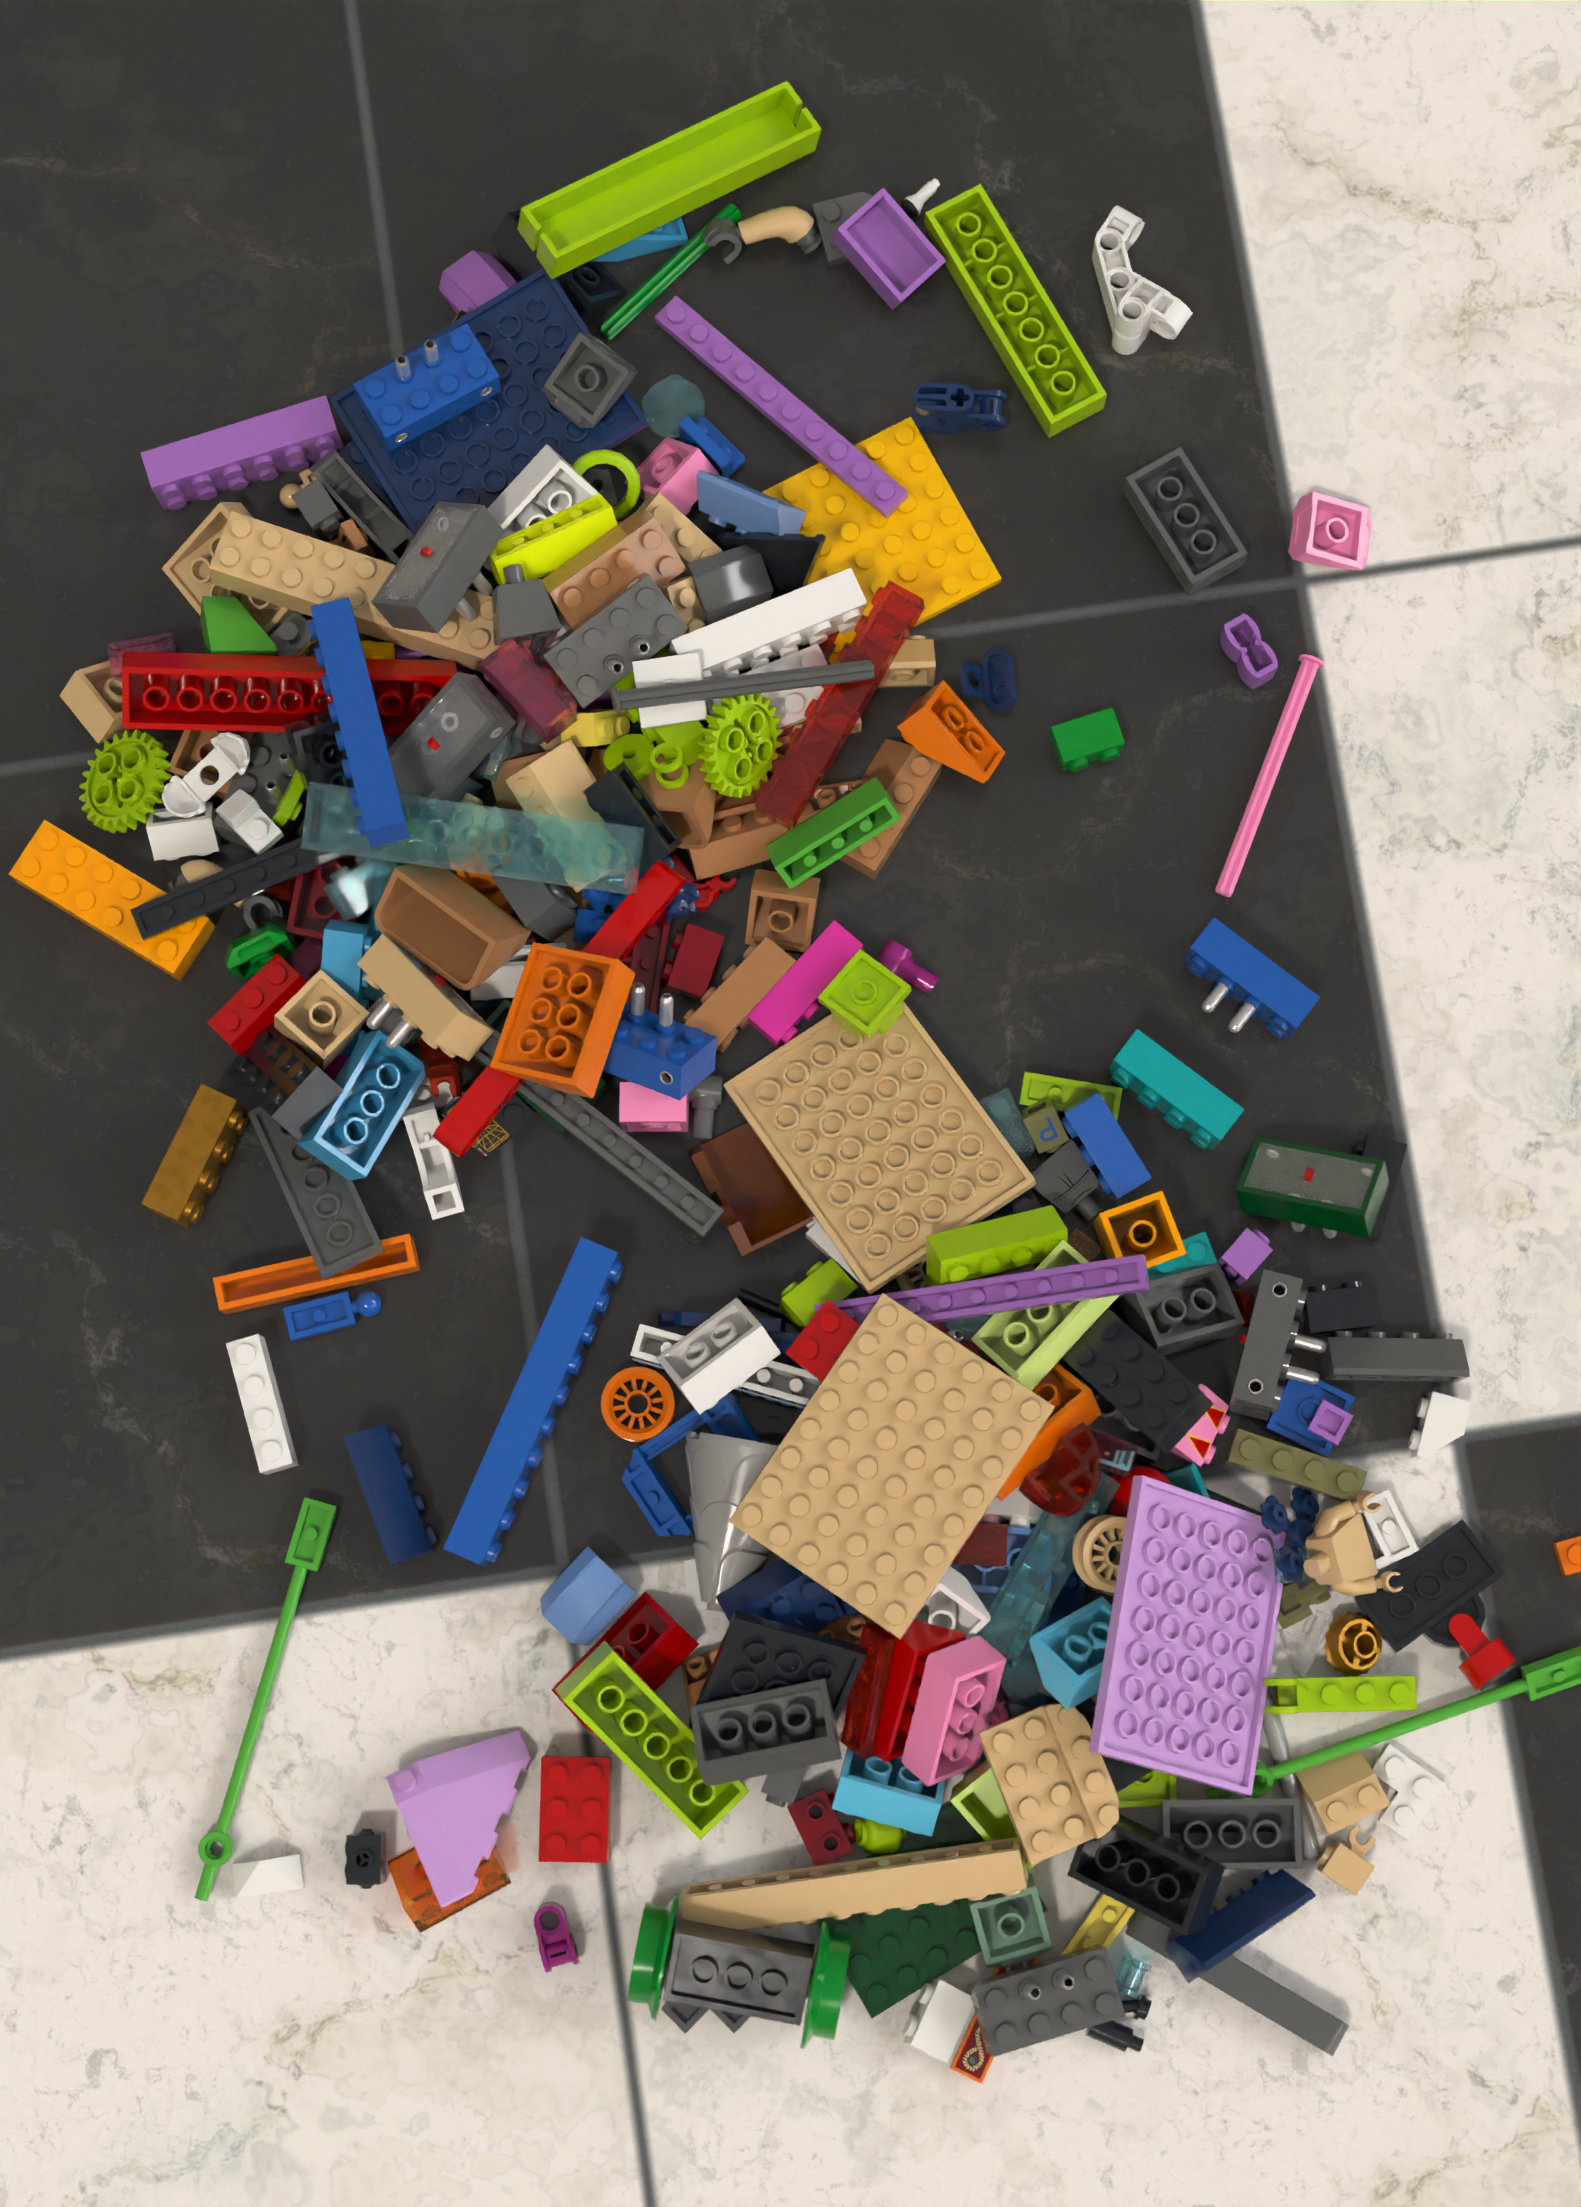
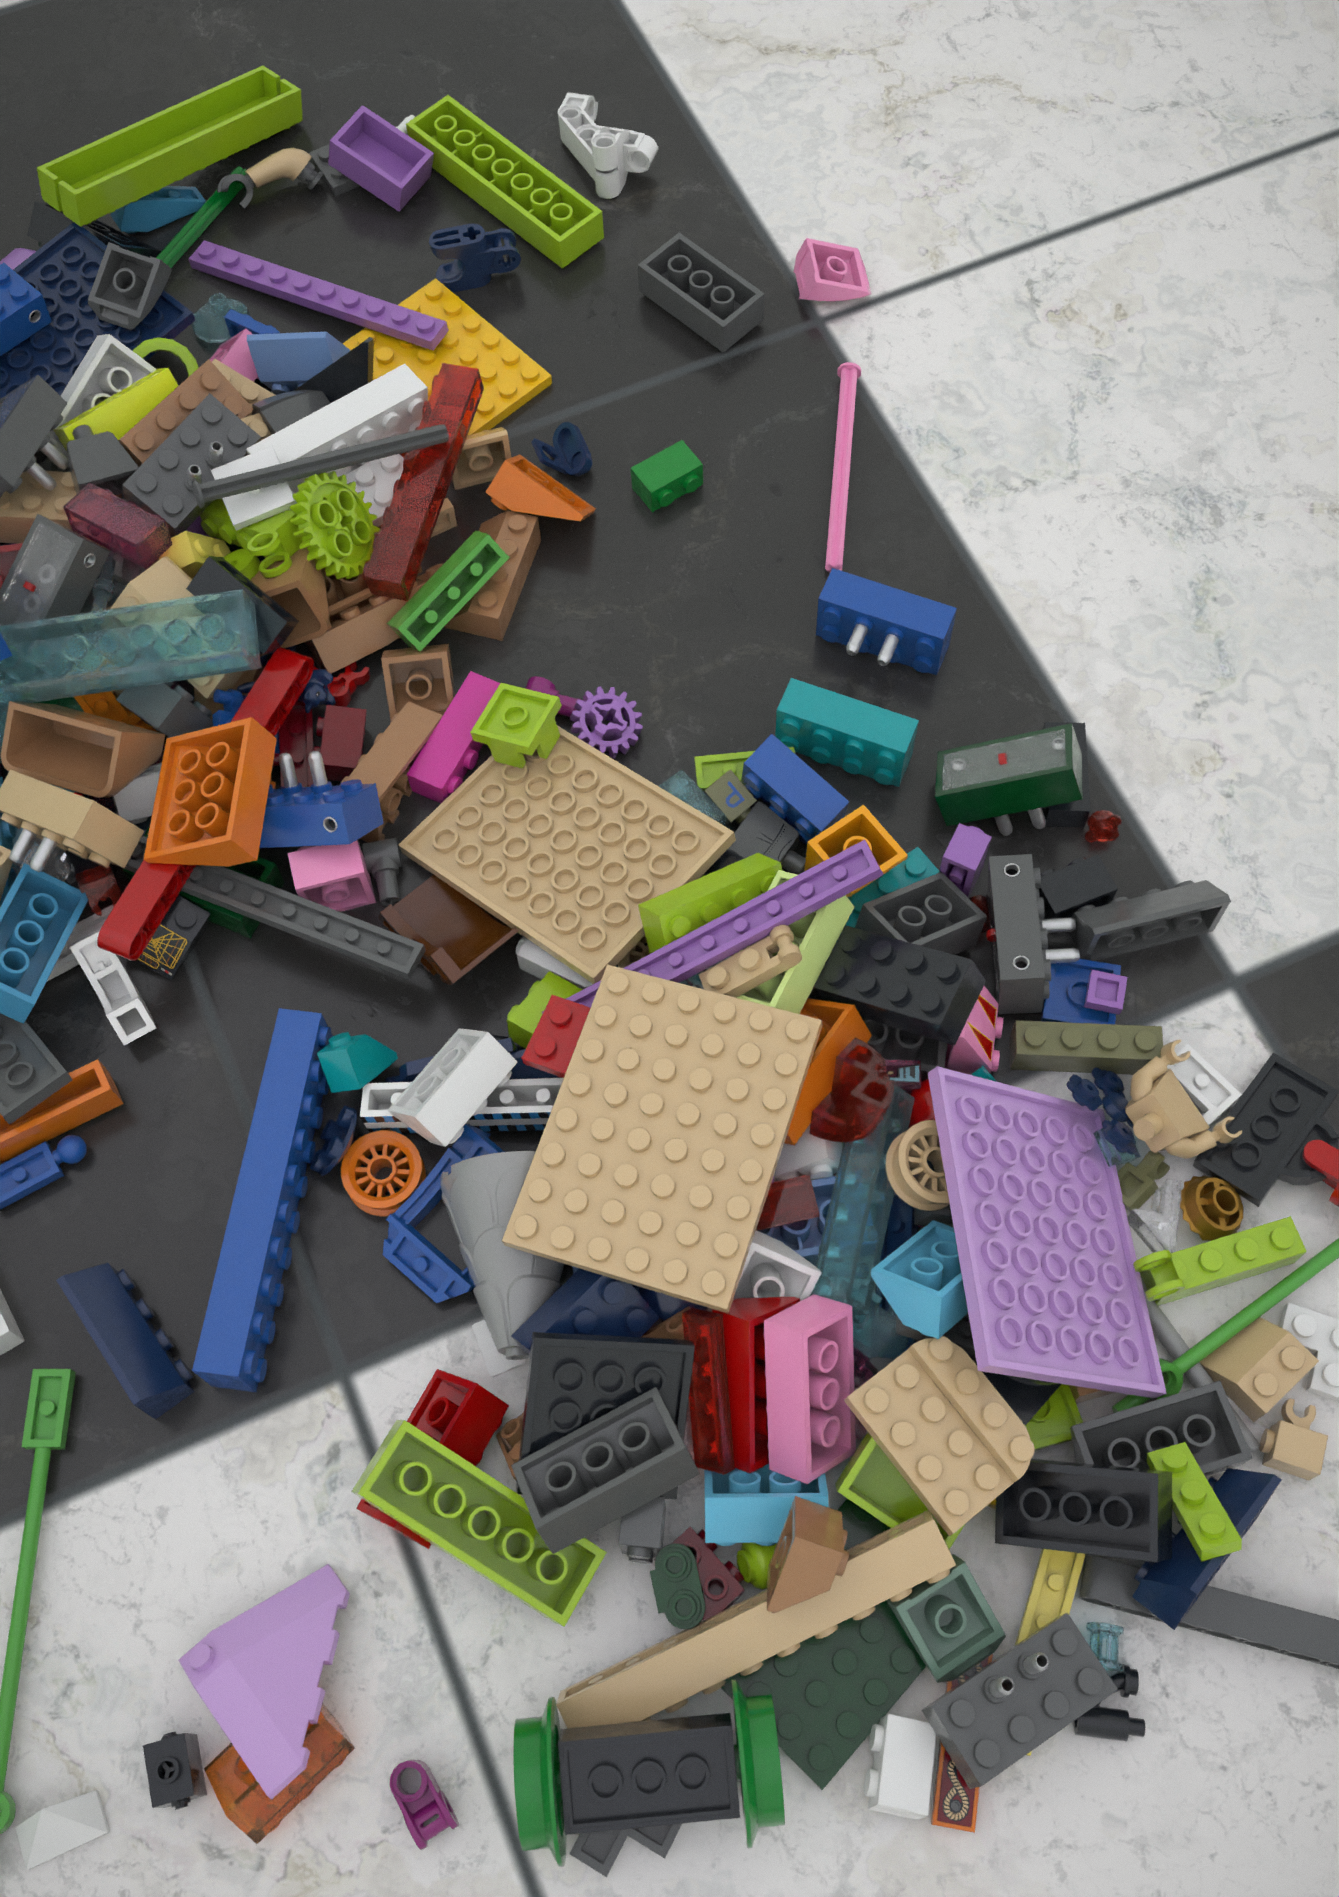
camera: 15 degrees left, 15 degrees down
red brick [538,1755,612,1863] -> none
medium blue slope [540,1546,638,1645] -> none
medium lavender brick [1220,613,1278,690] -> none
white slope [1408,1391,1472,1460] -> none
none -> dark blue dish [310,1105,357,1176]
none -> teal slope [317,1032,398,1093]
none -> medium lavender gear [570,686,643,759]
none -> dark green bracket [650,1543,706,1629]
none -> tan plate [698,925,802,998]
none -> medium nougat slope [767,1496,849,1613]
none -> clear red plate [1085,810,1122,842]
none -> lime plate [1147,1442,1242,1562]

